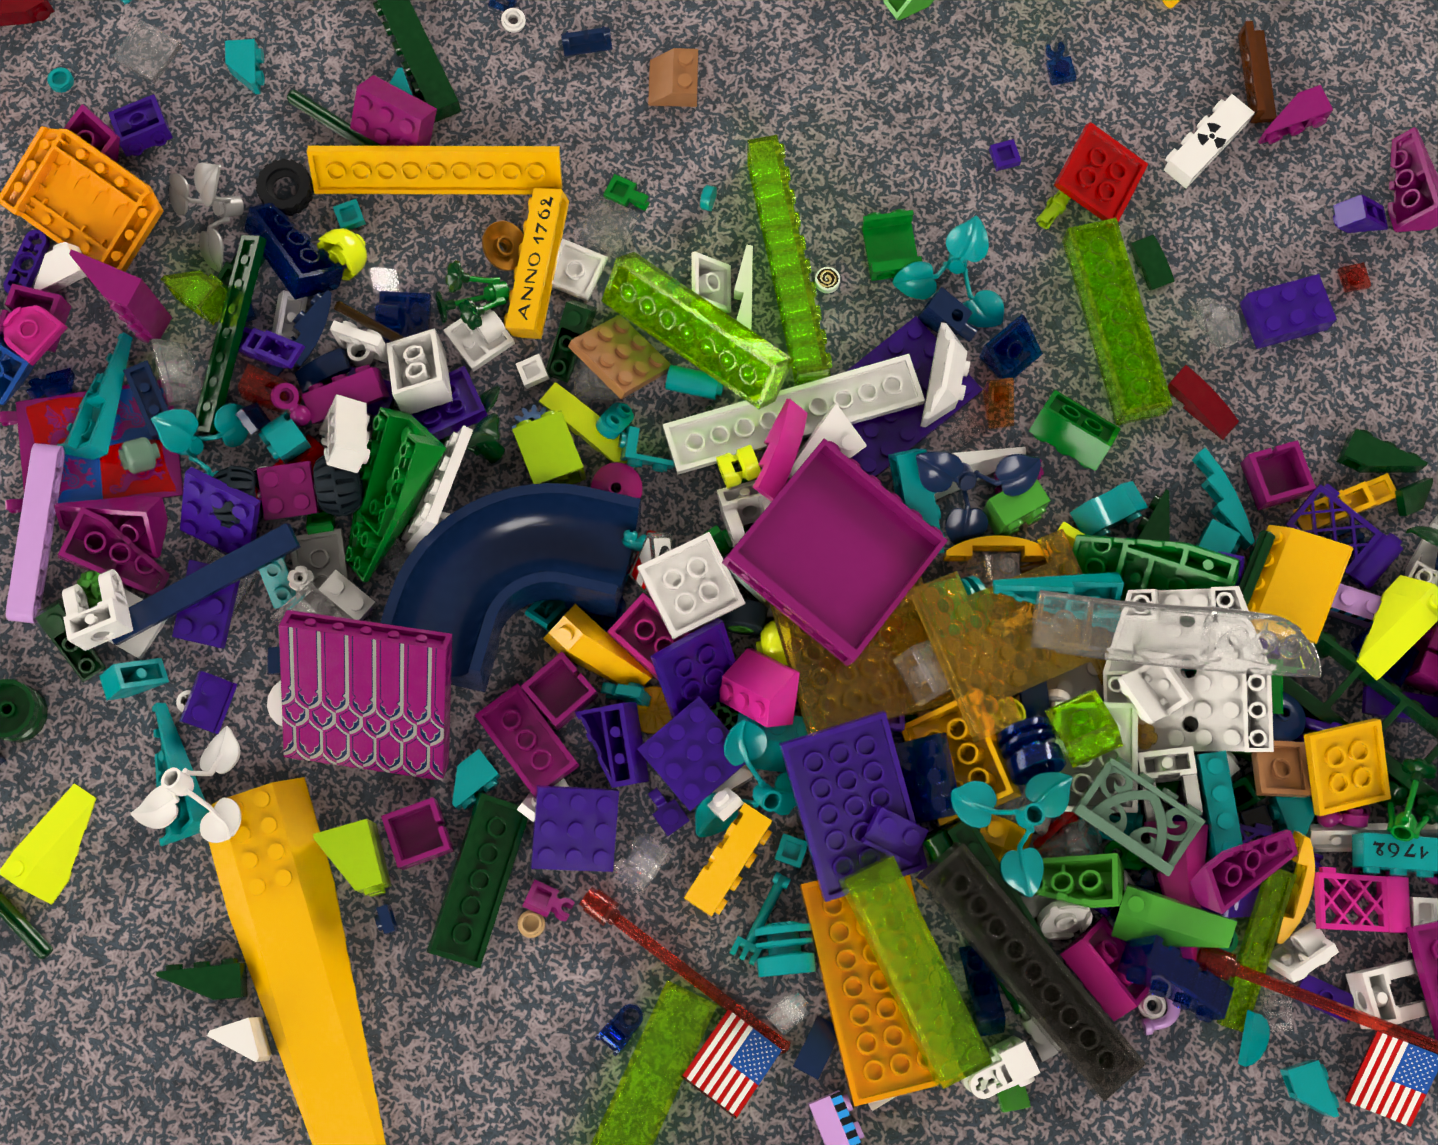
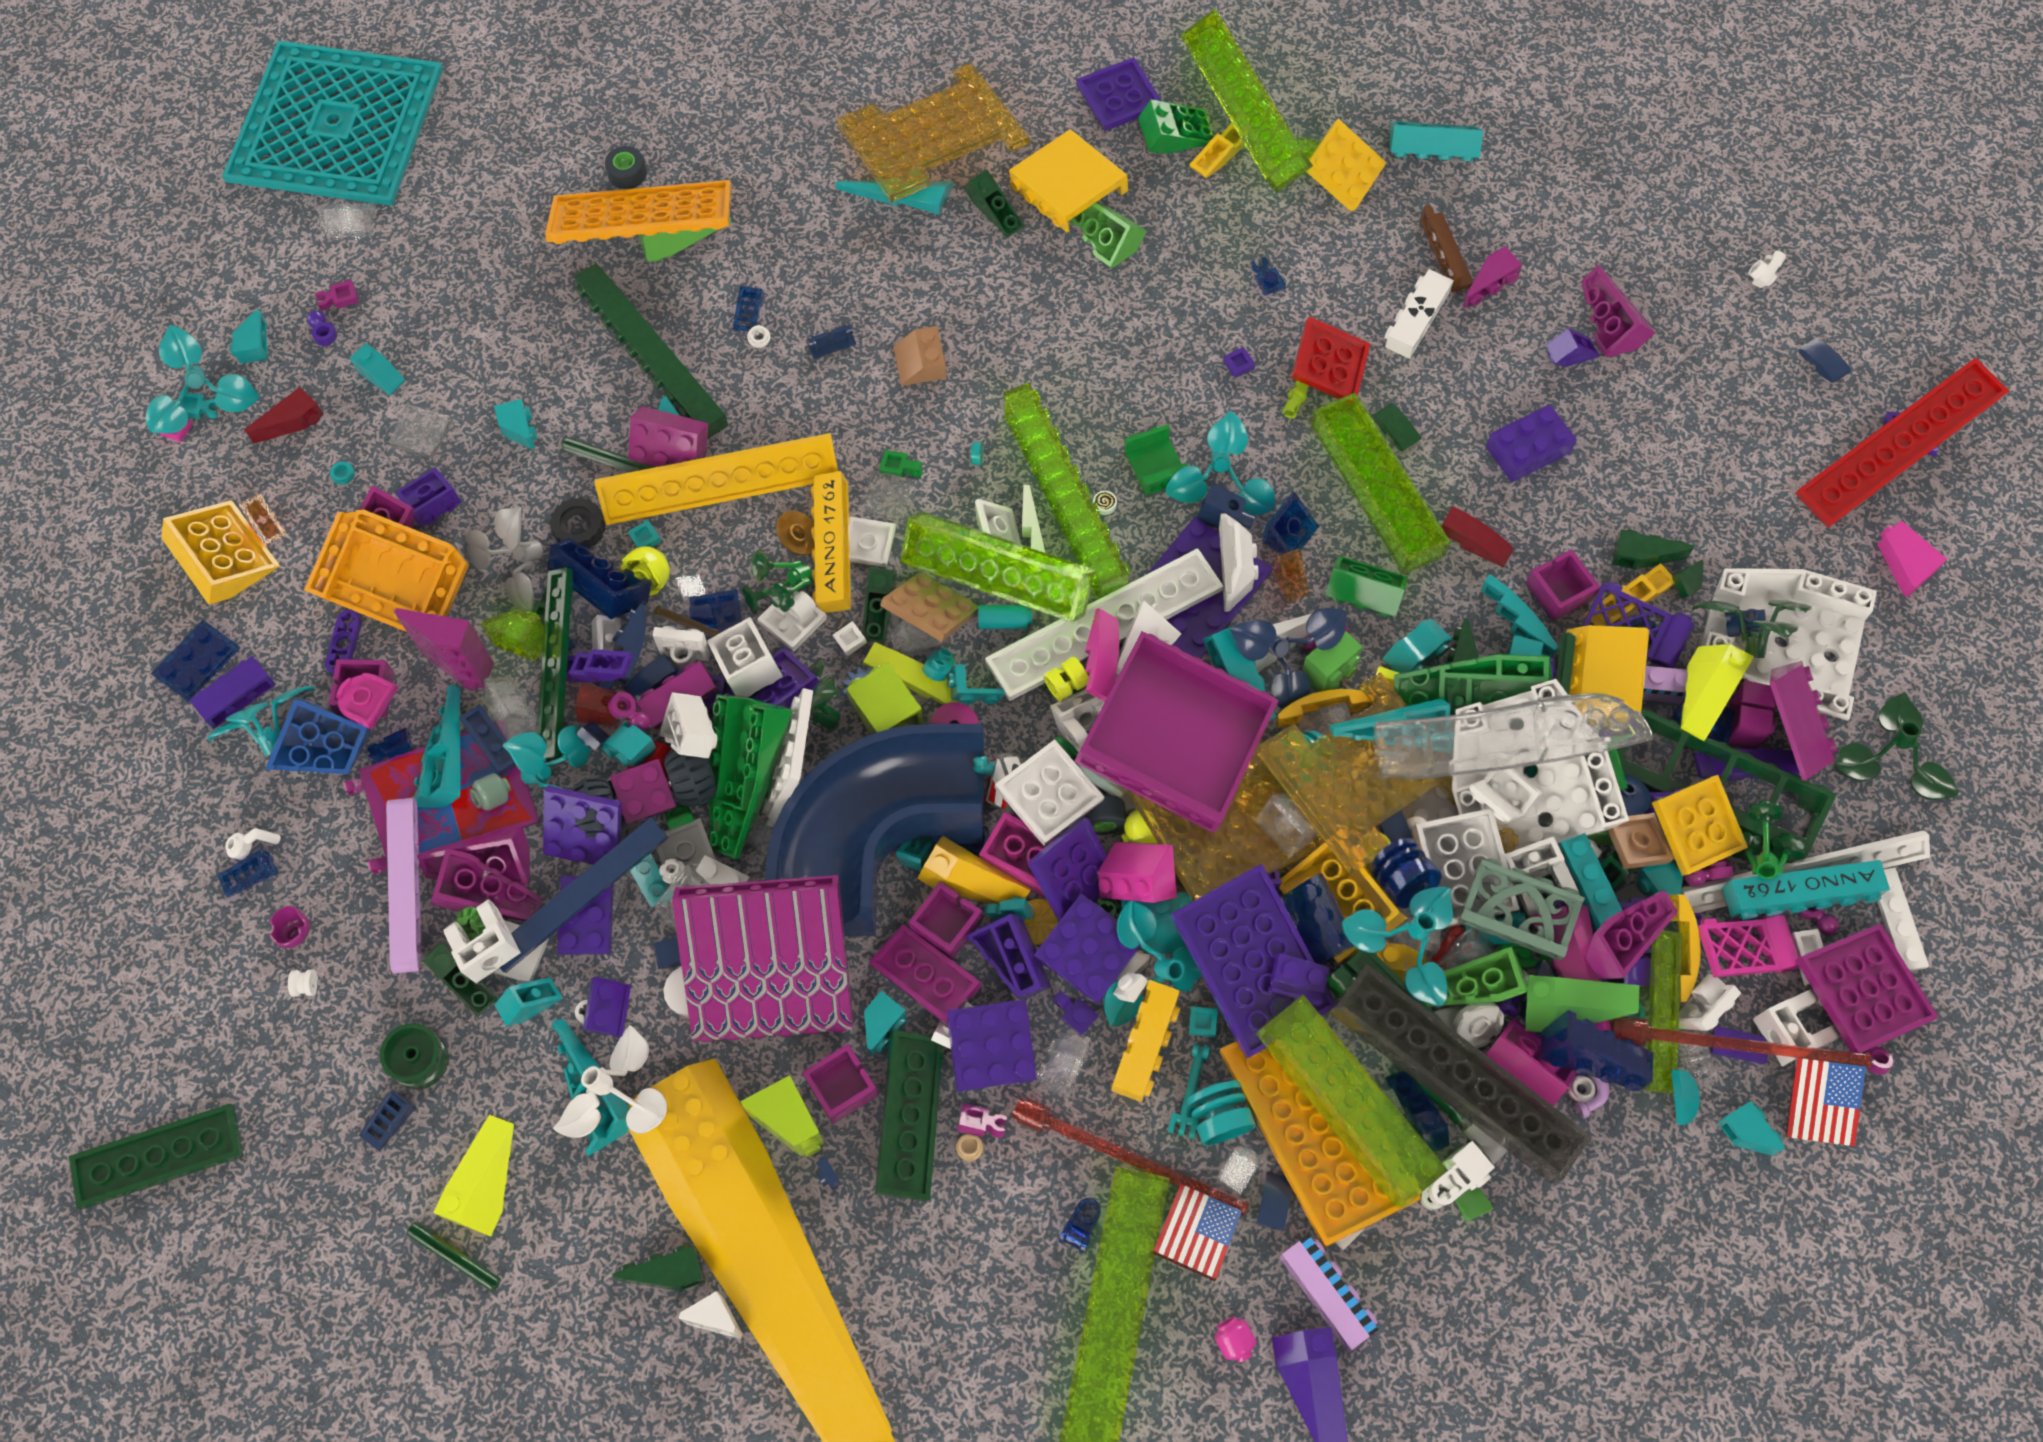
camera: 10 degrees left, 10 degrees down
white slope [34,242,86,293] -> none
clear neon green slope [1045,688,1123,768] -> none
clear slope [1188,297,1244,350] -> none
clear red plate [1337,262,1371,293] -> none

